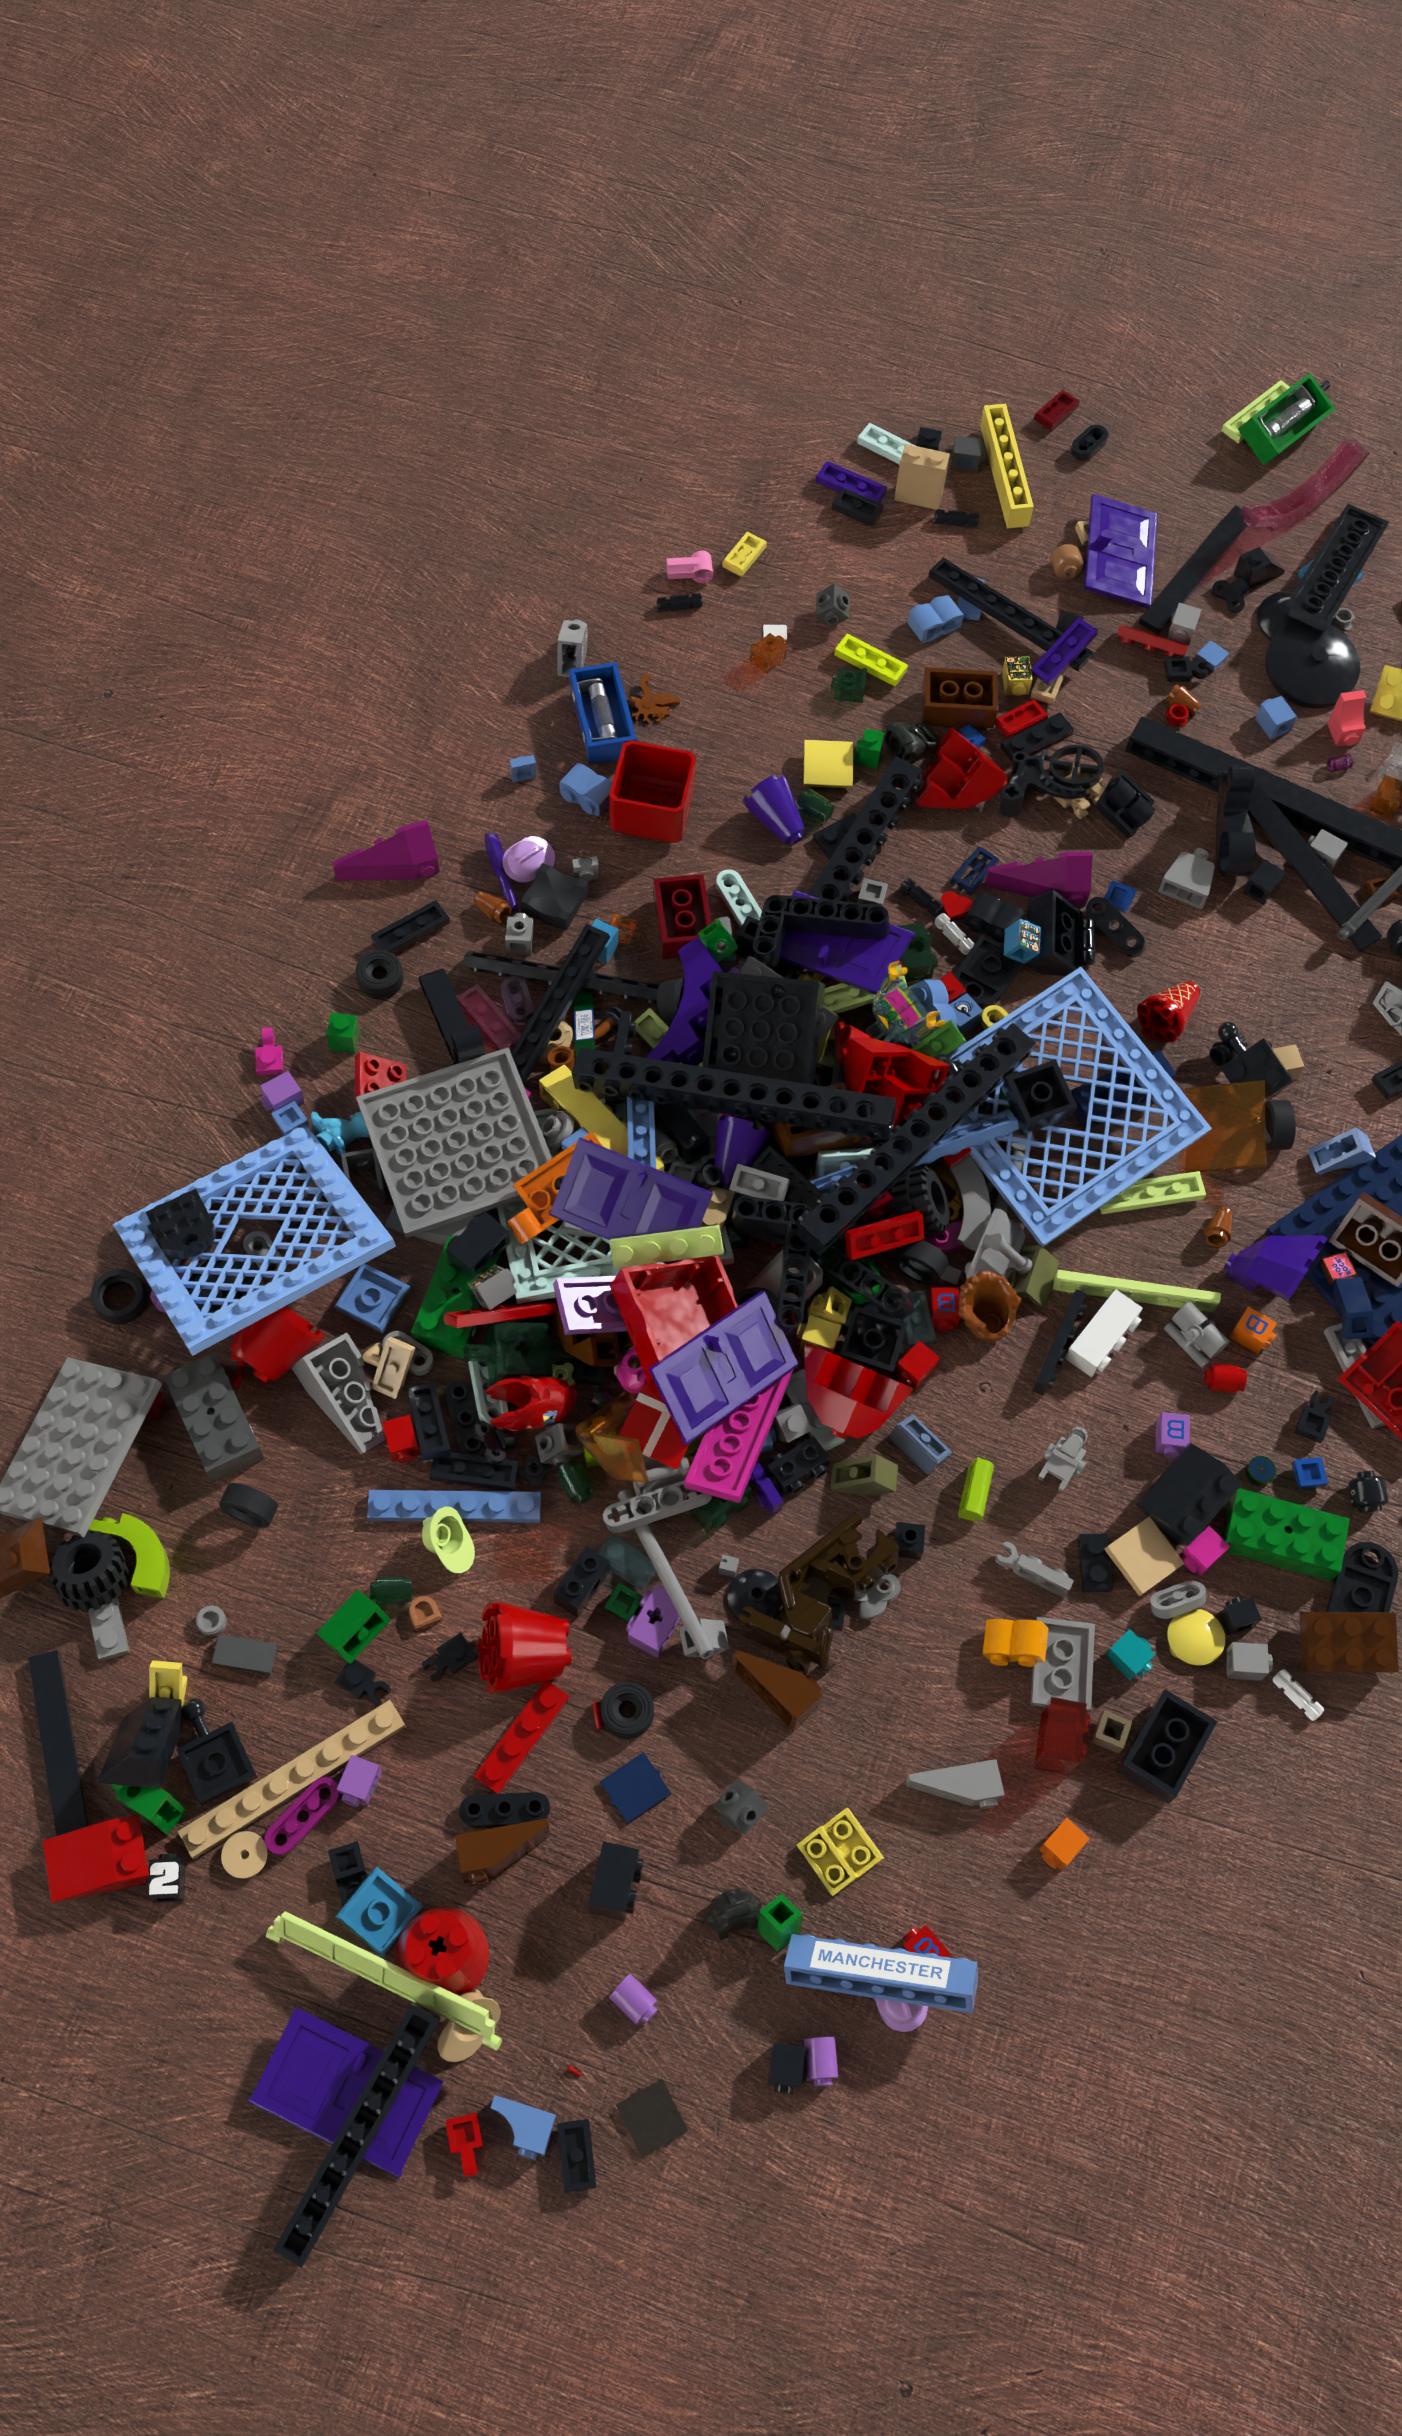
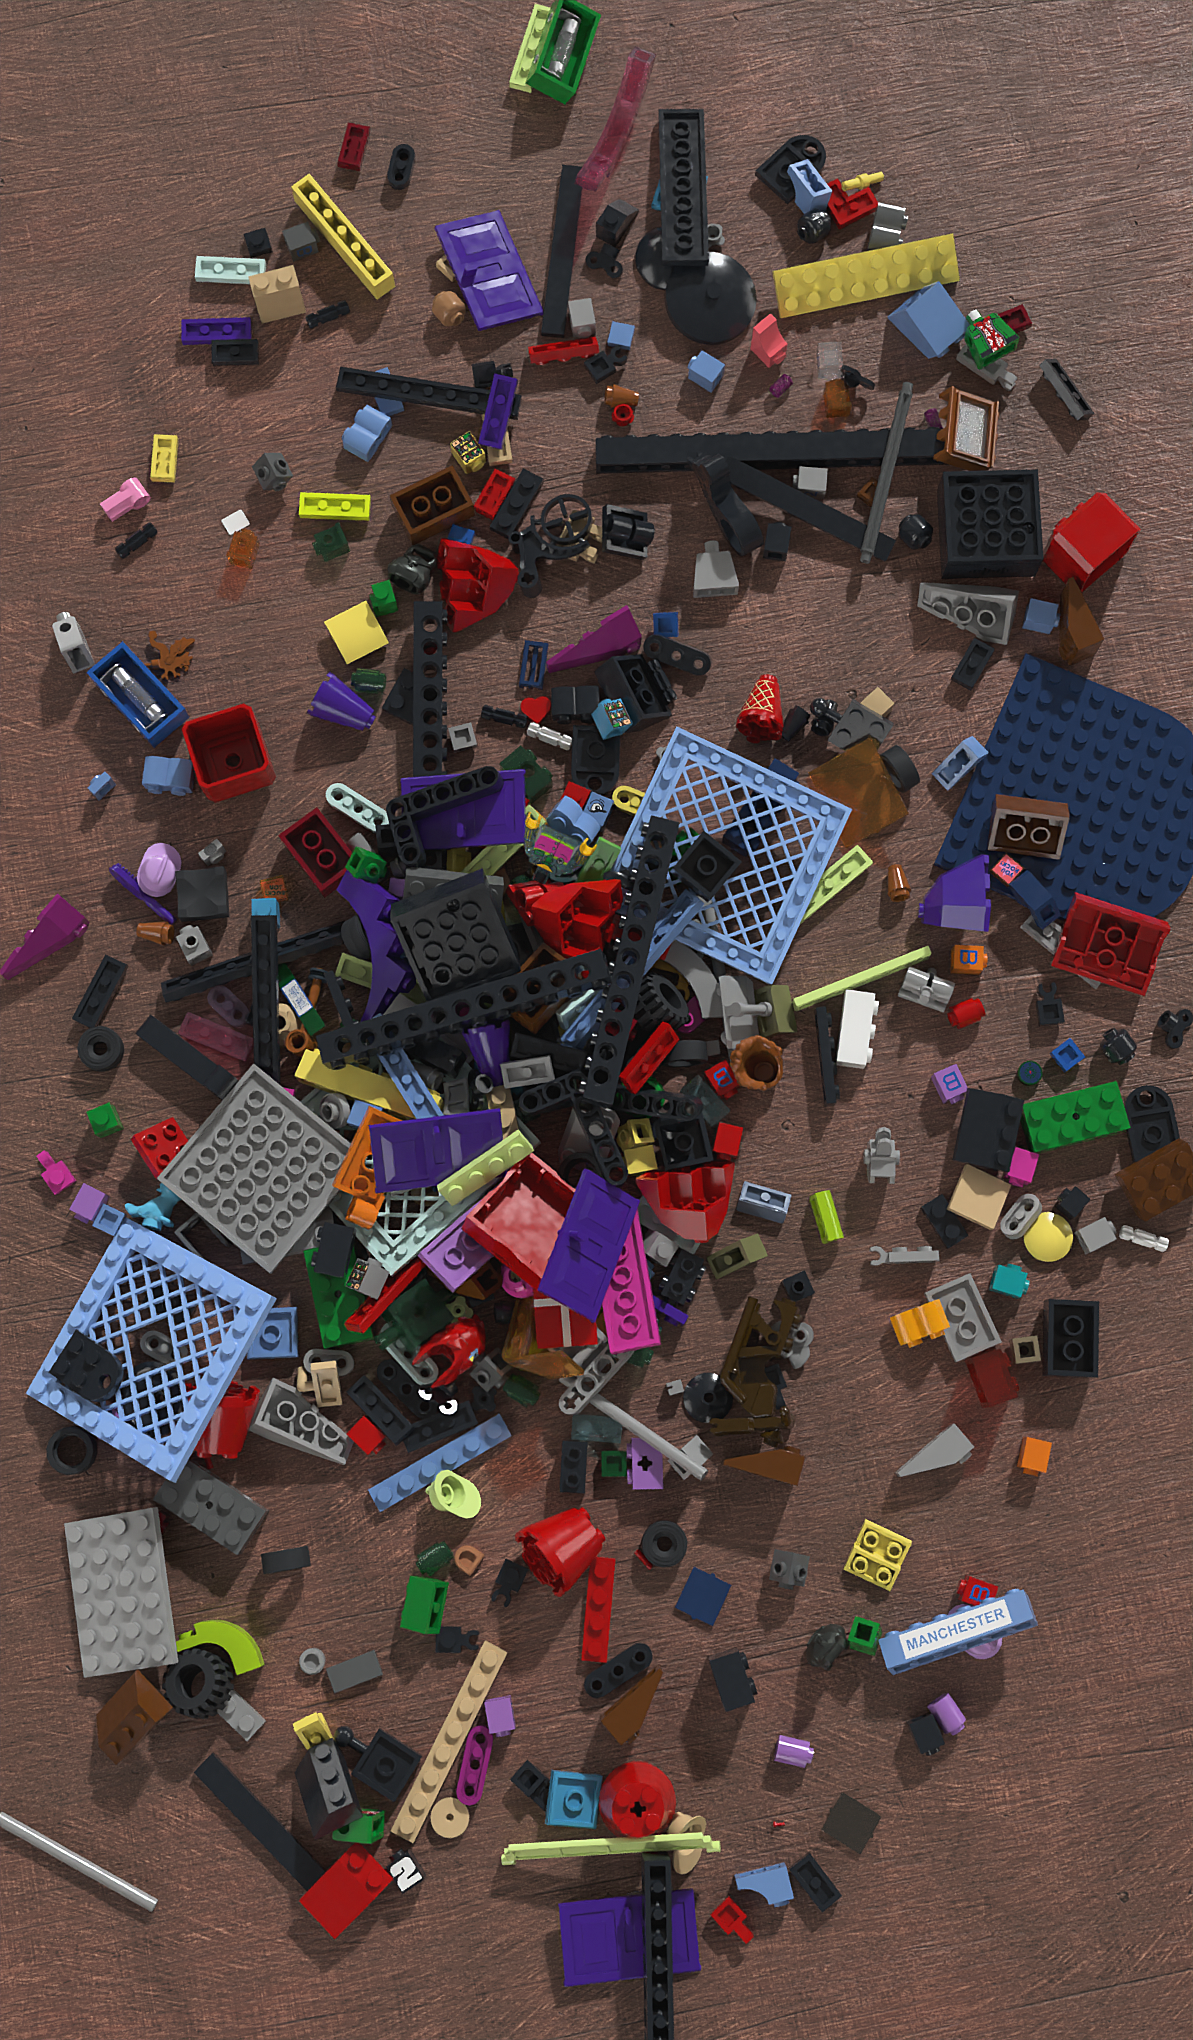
camera: 25 degrees left, 15 degrees up
none -> black cone [781,705,811,742]

